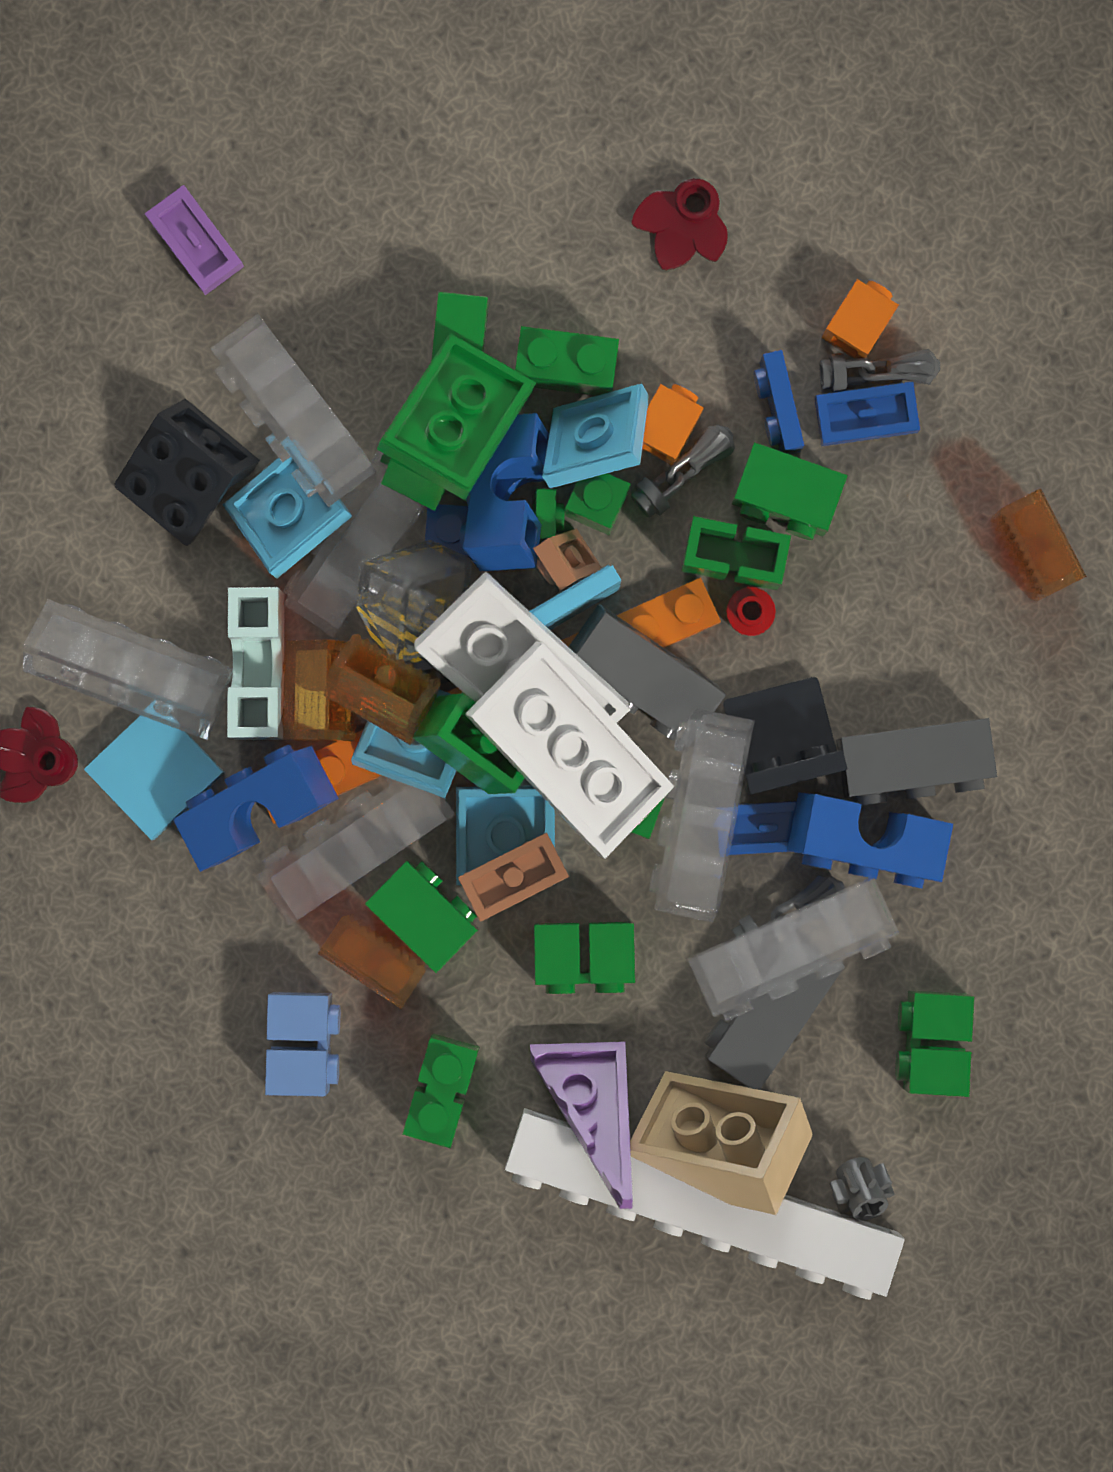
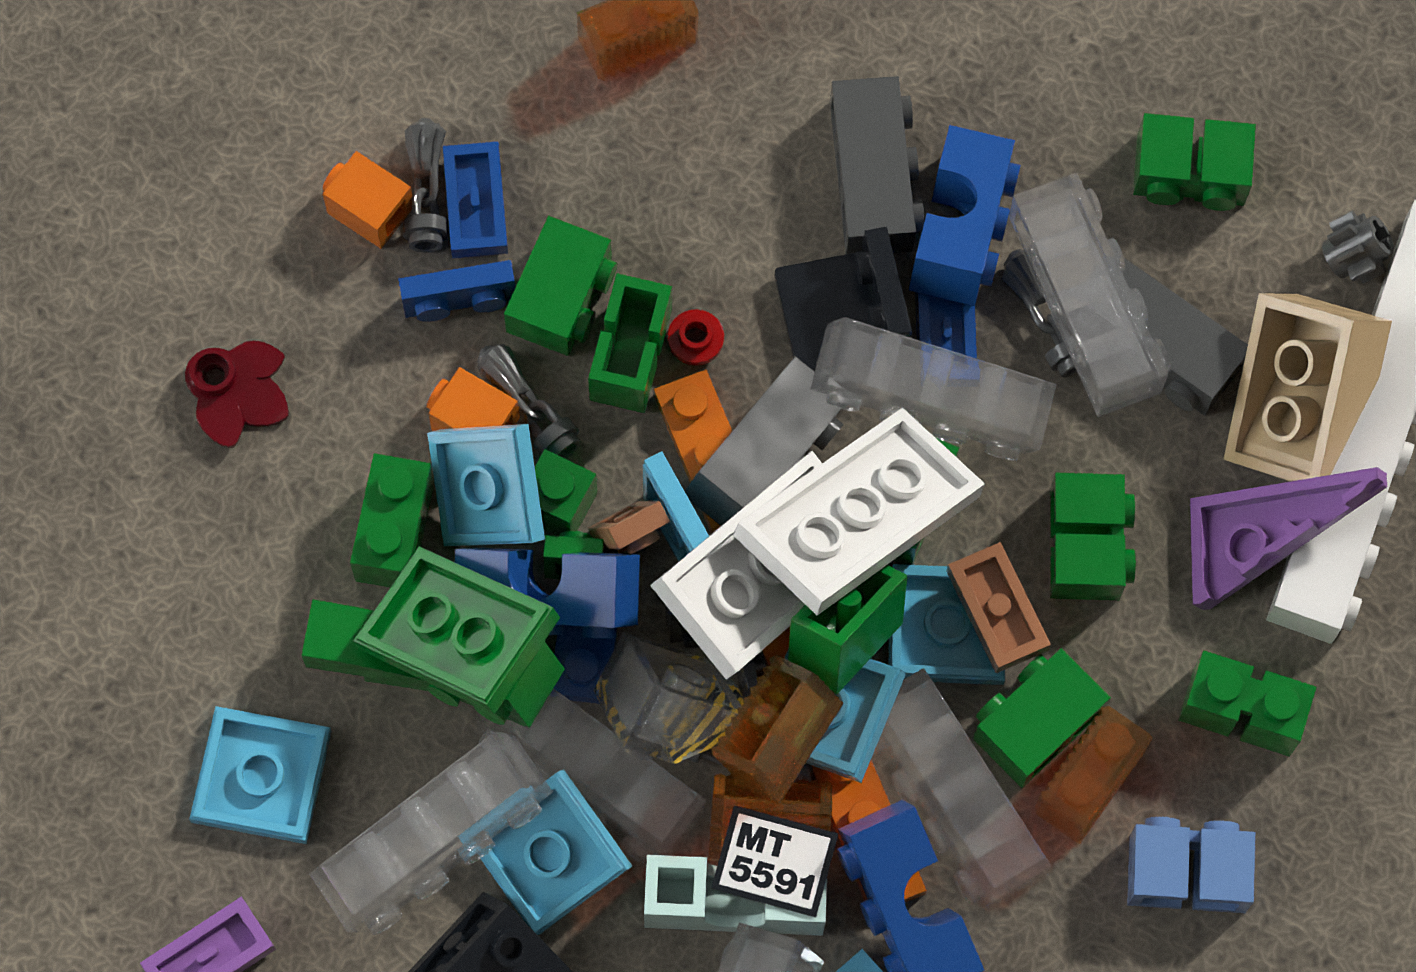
camera: 90 degrees left, 15 degrees down
none -> medium azure tile [189,706,332,844]
none -> sticker [711,805,838,918]

